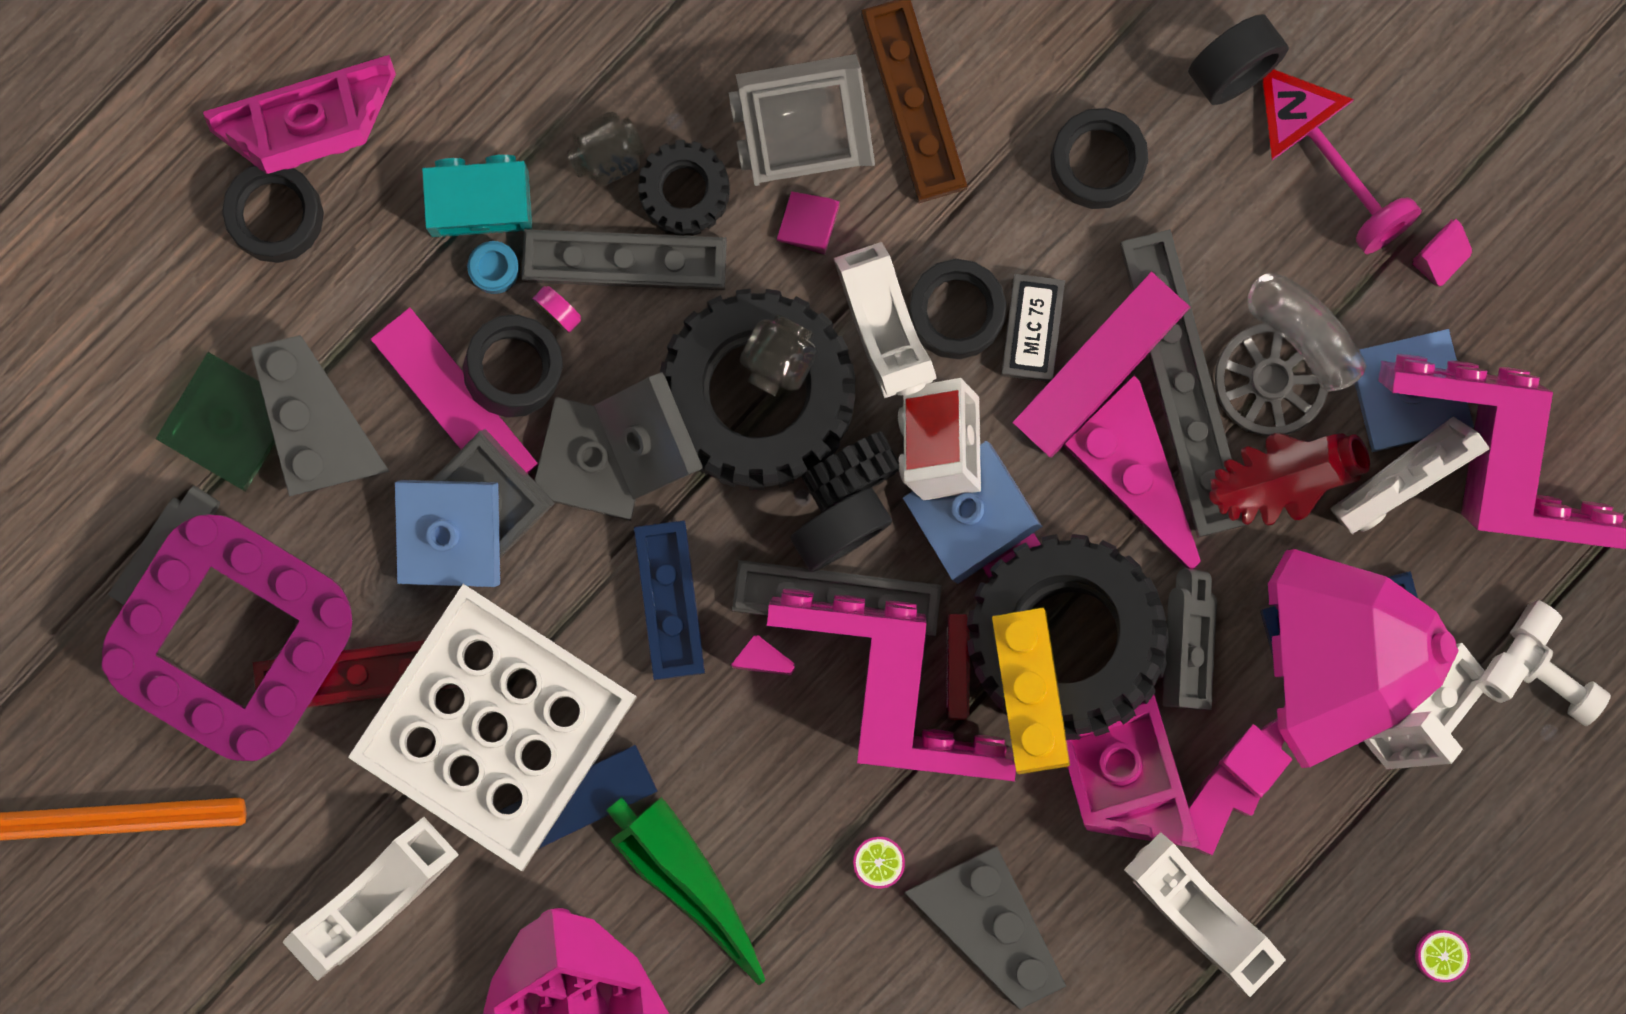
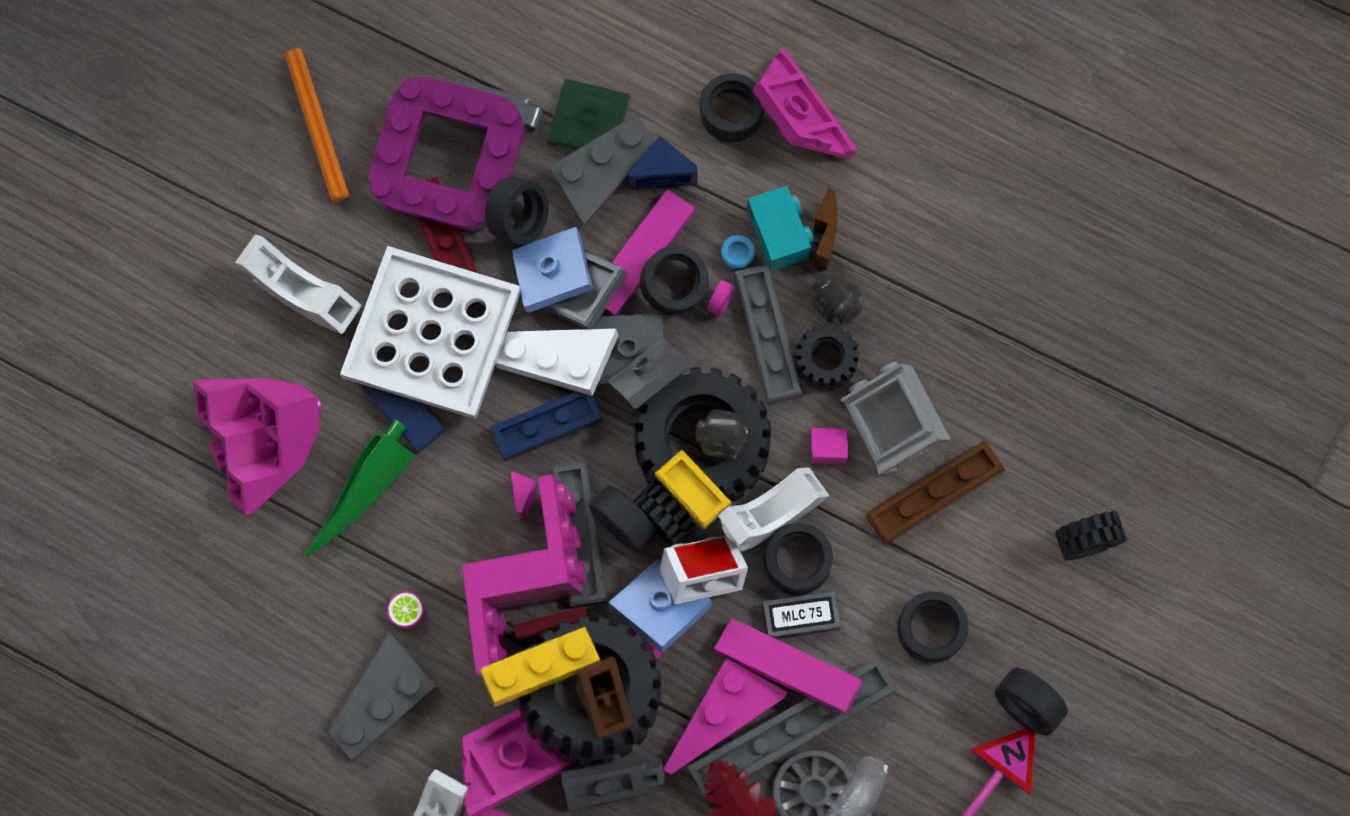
camera: 75 degrees right, 10 degrees down
none -> black tyre [485,176,549,245]
none -> white wing [495,329,619,396]
none -> reddish brown slope [576,657,634,739]
none -> dark blue slope [628,136,698,190]
none -> yellow tile [655,450,732,529]
none -> reddish brown slope [813,189,838,271]

